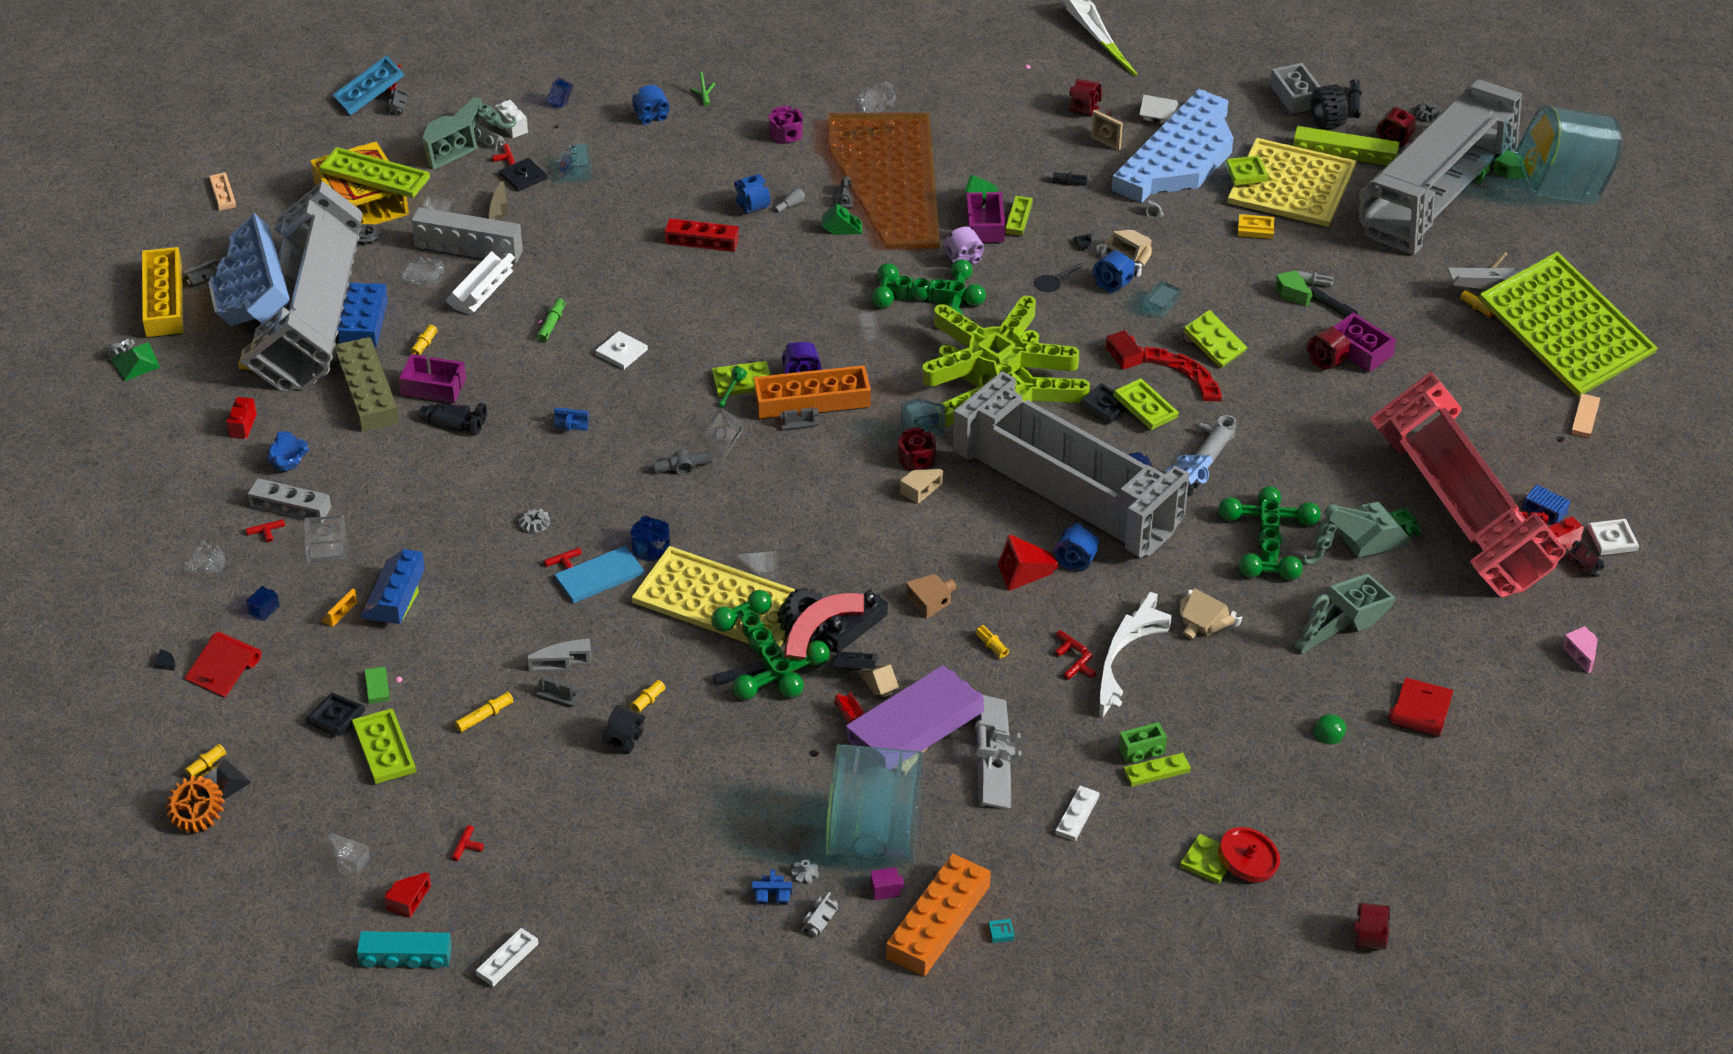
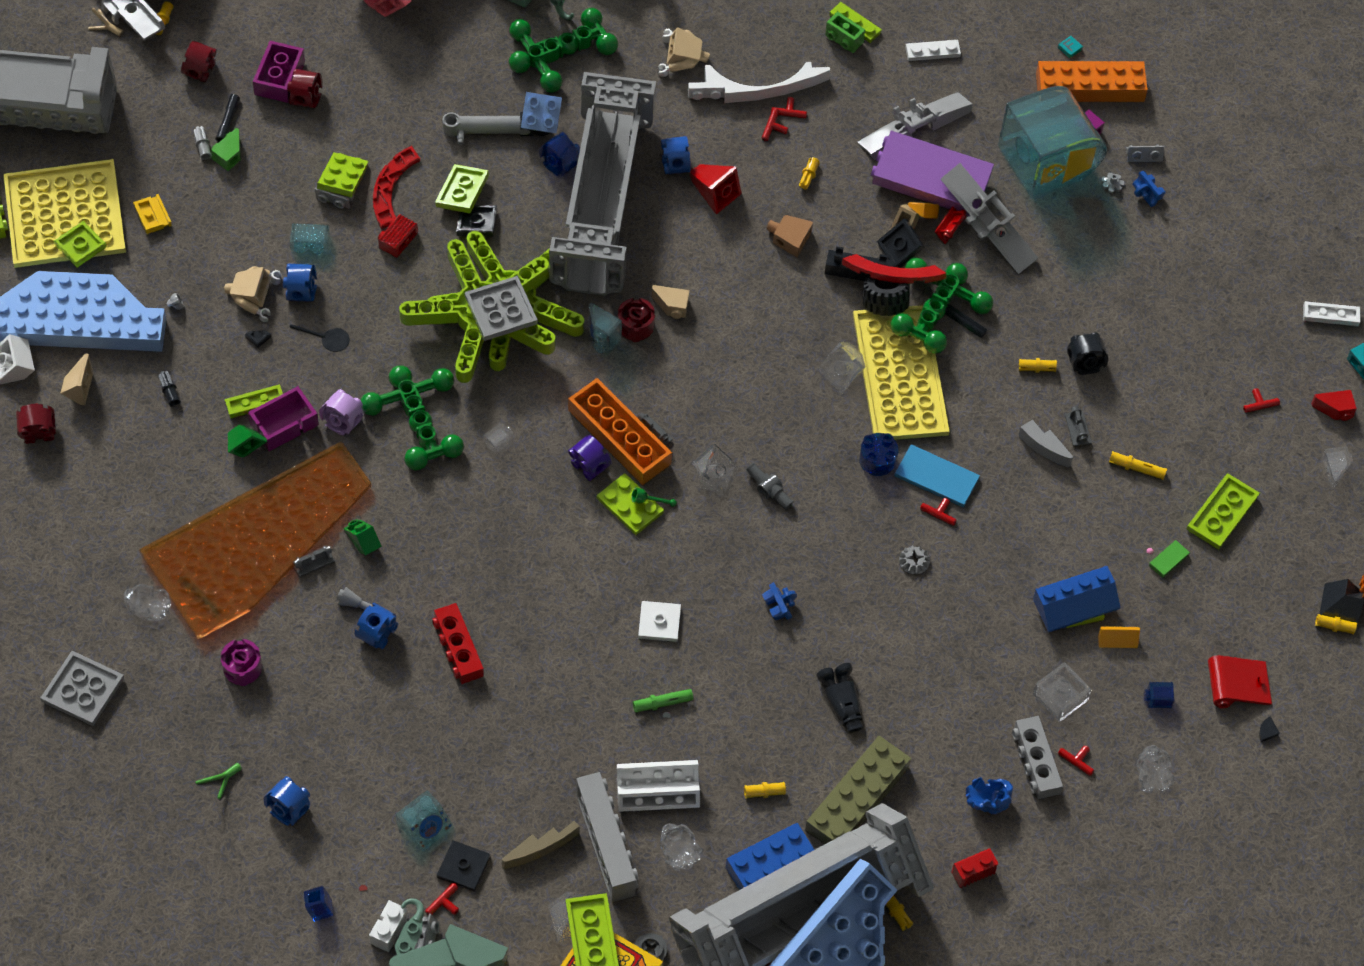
camera: 125 degrees left, 15 degrees up
black plate [306,692,365,737] -> none
magenta piece [399,354,466,403] -> none
none -> light grey plate [40,651,124,726]
none -> dark red brick [181,41,217,83]
none -> light grey plate [465,276,538,341]
none -> light orange slope [908,202,939,219]
none -> light grey piece [941,163,1038,274]

